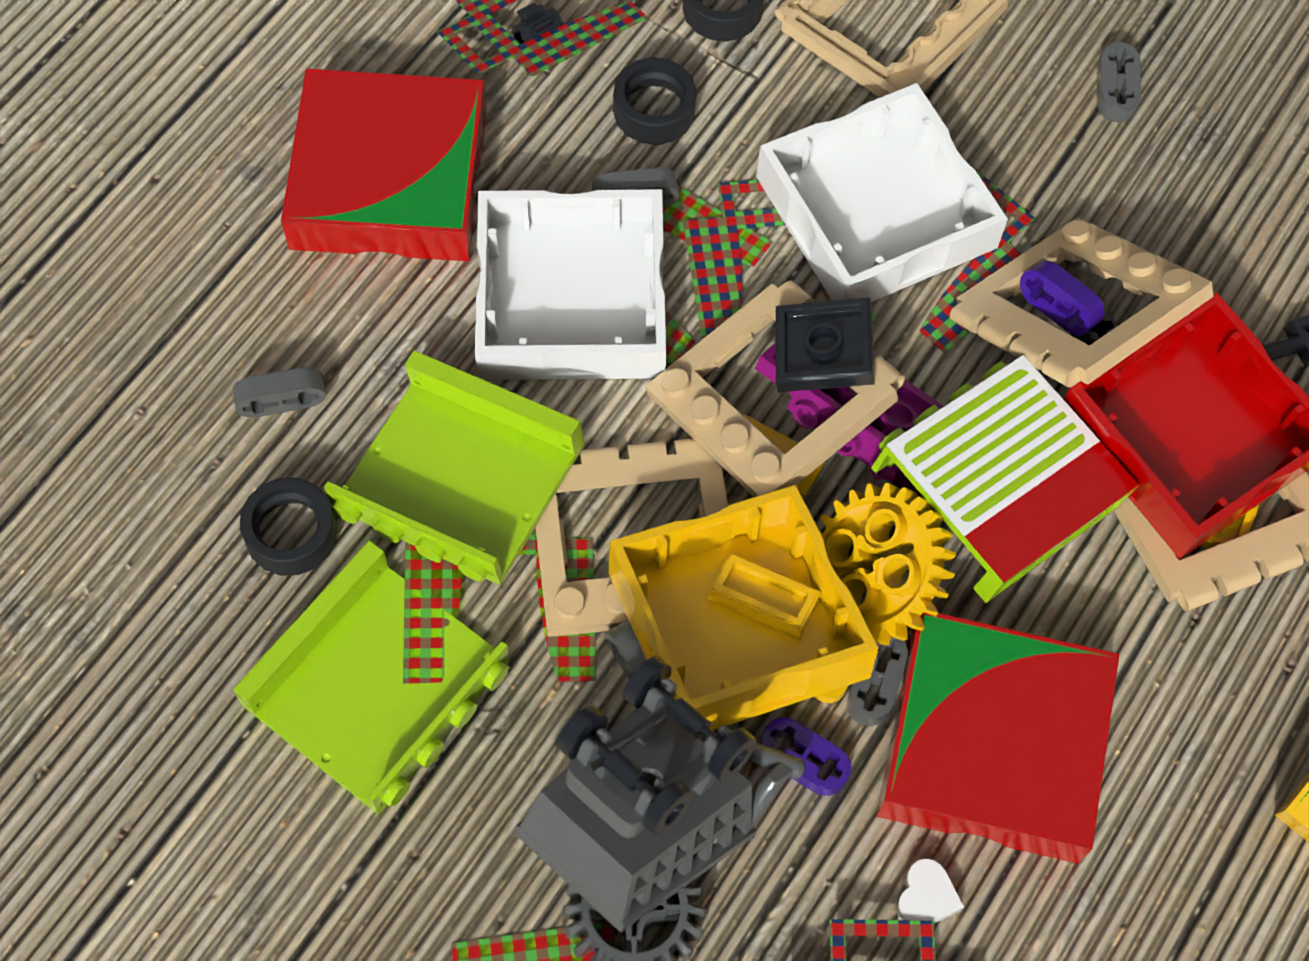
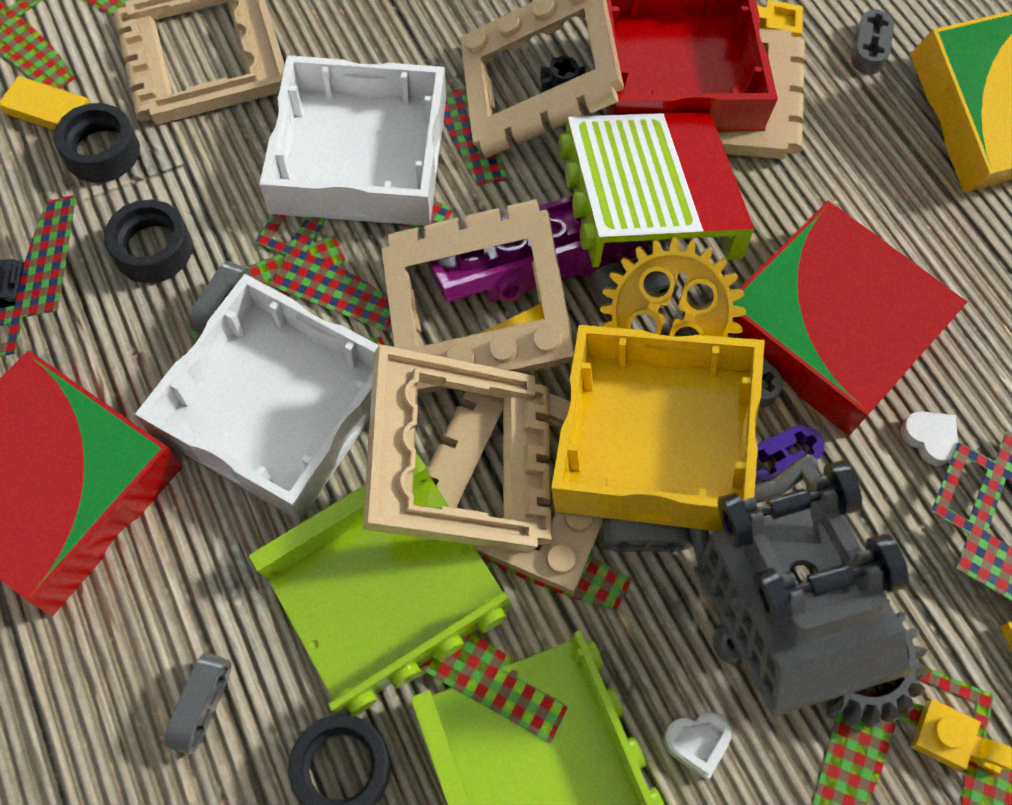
camera: 60 degrees left, 0 degrees up
yellow tile [708,552,821,639] -> none
black tile [776,297,875,393] -> none
dark purple beam [1020,260,1105,336] -> none
none -> tan hinge [362,344,552,553]
none -> white tile [663,713,731,780]

